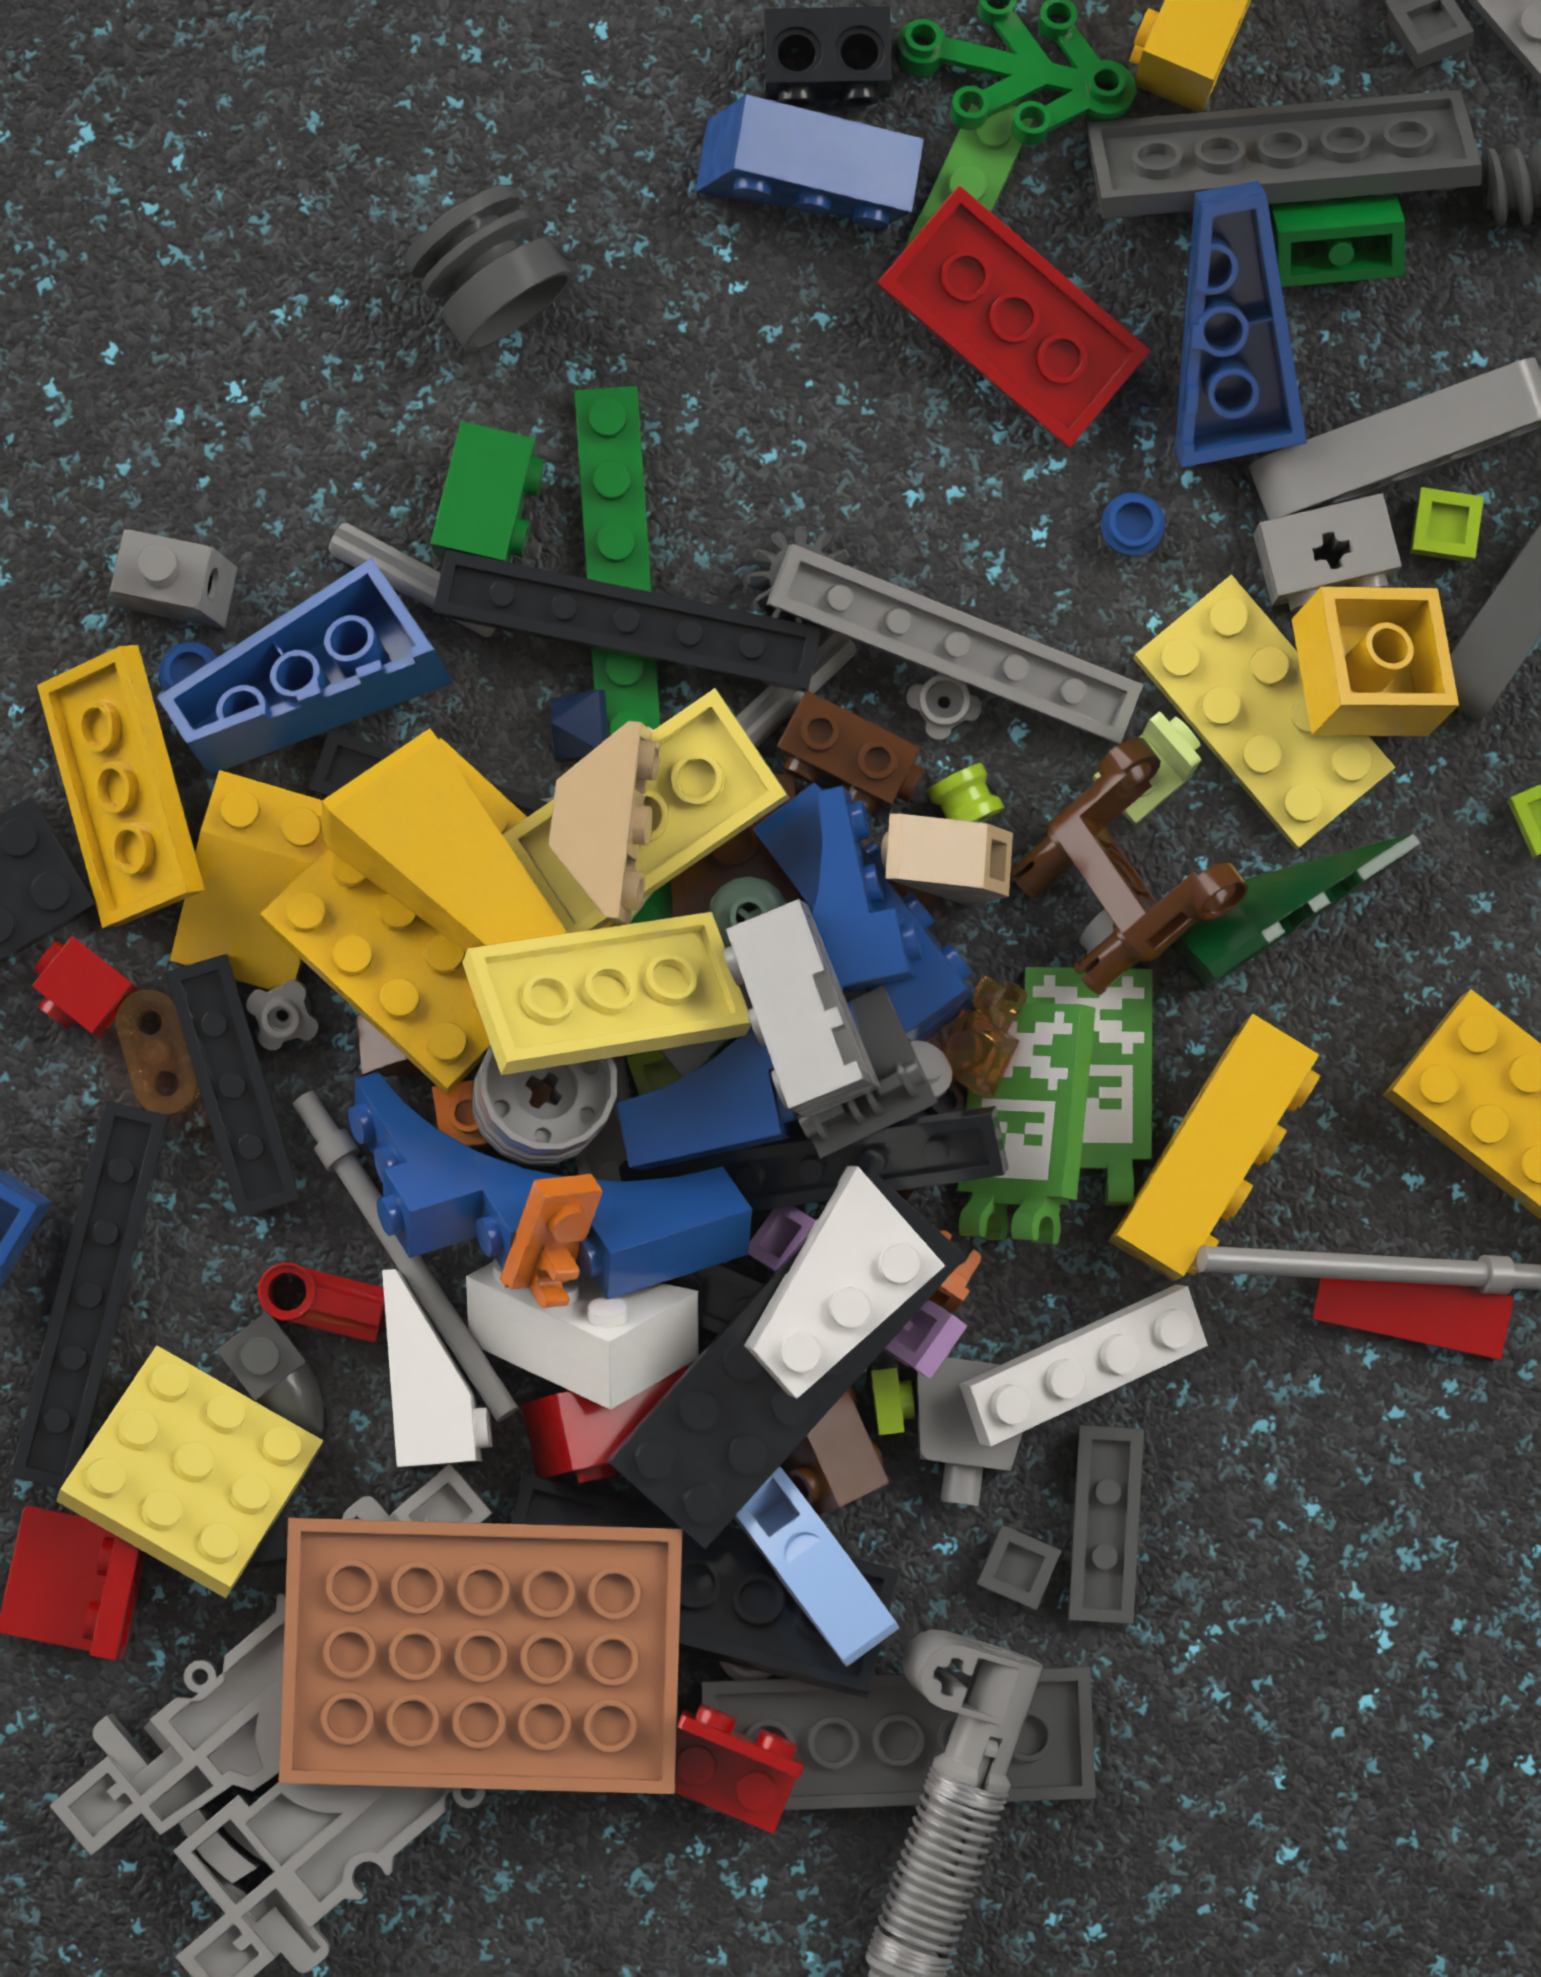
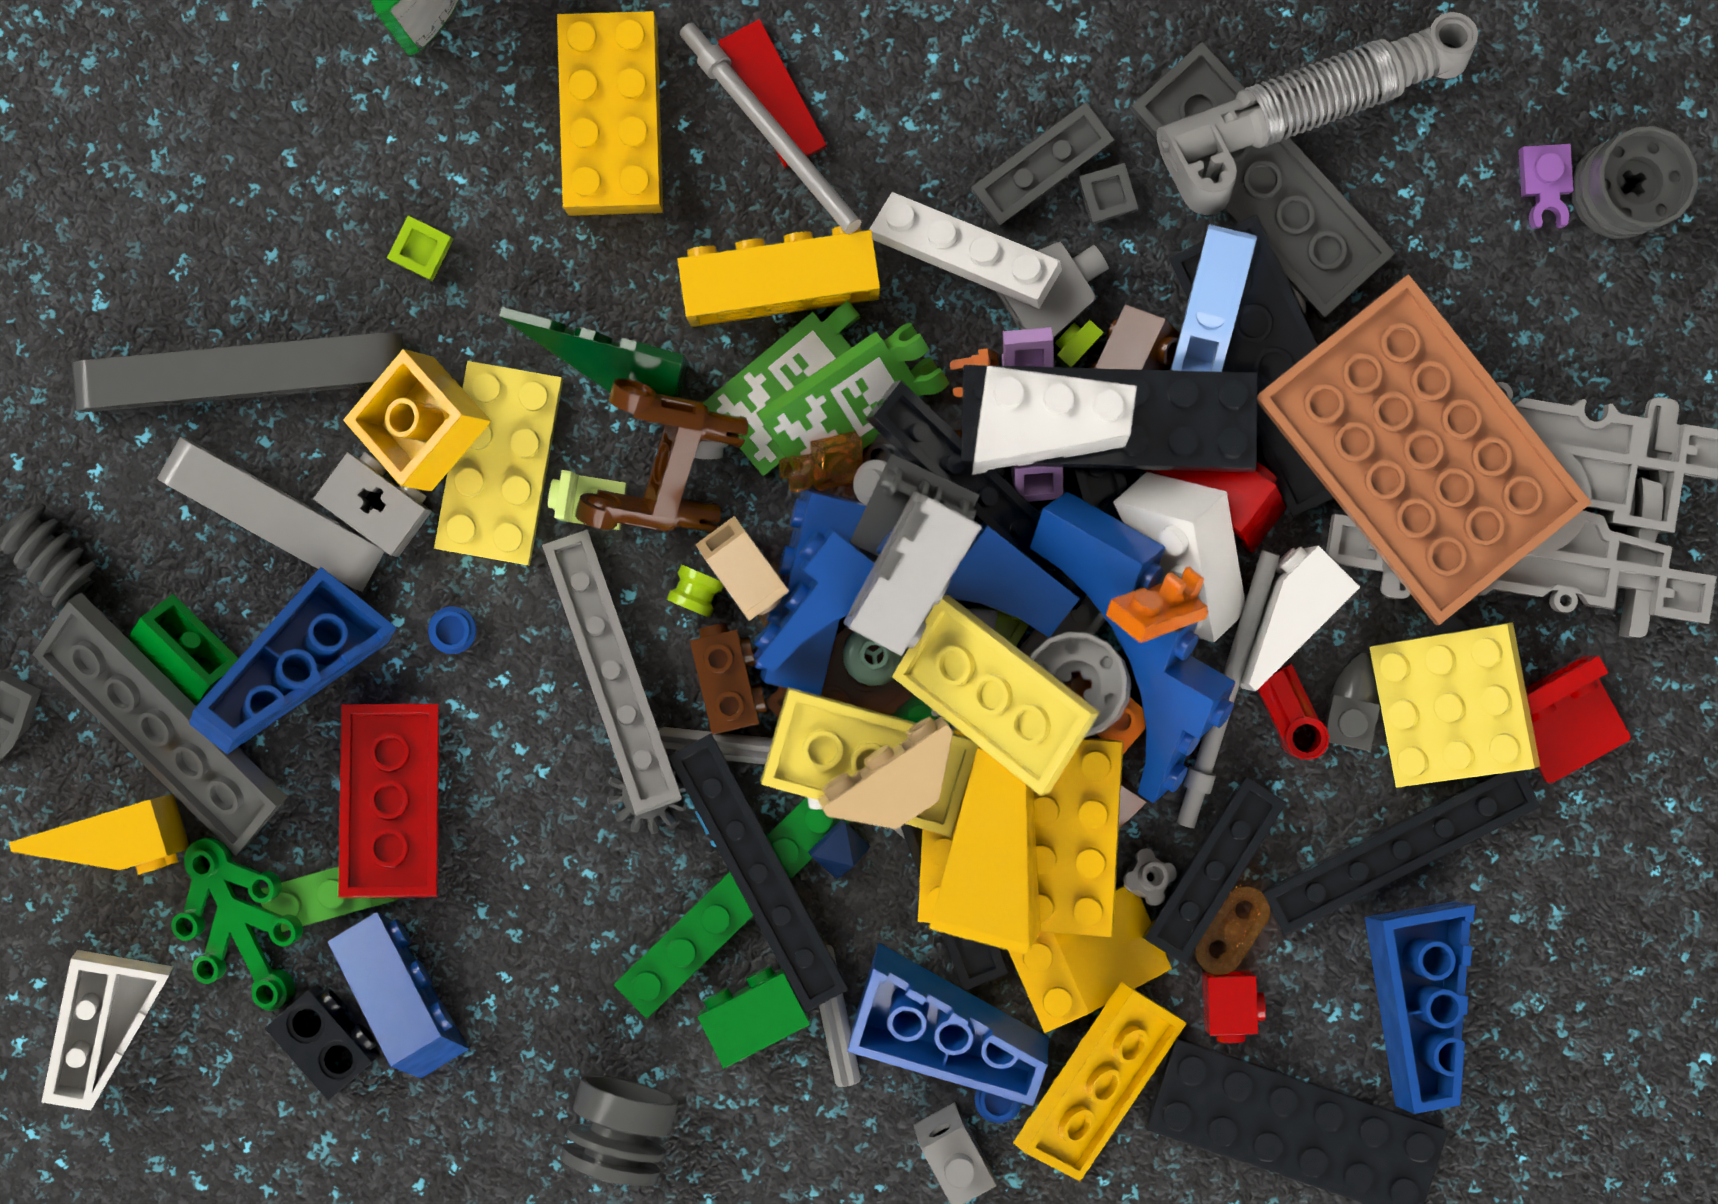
camera: 135 degrees left, 5 degrees up
red bracket [675,1704,805,1834] -> none
light grey plate [906,673,982,740] -> none
lime plate [1409,487,1484,563] -> none

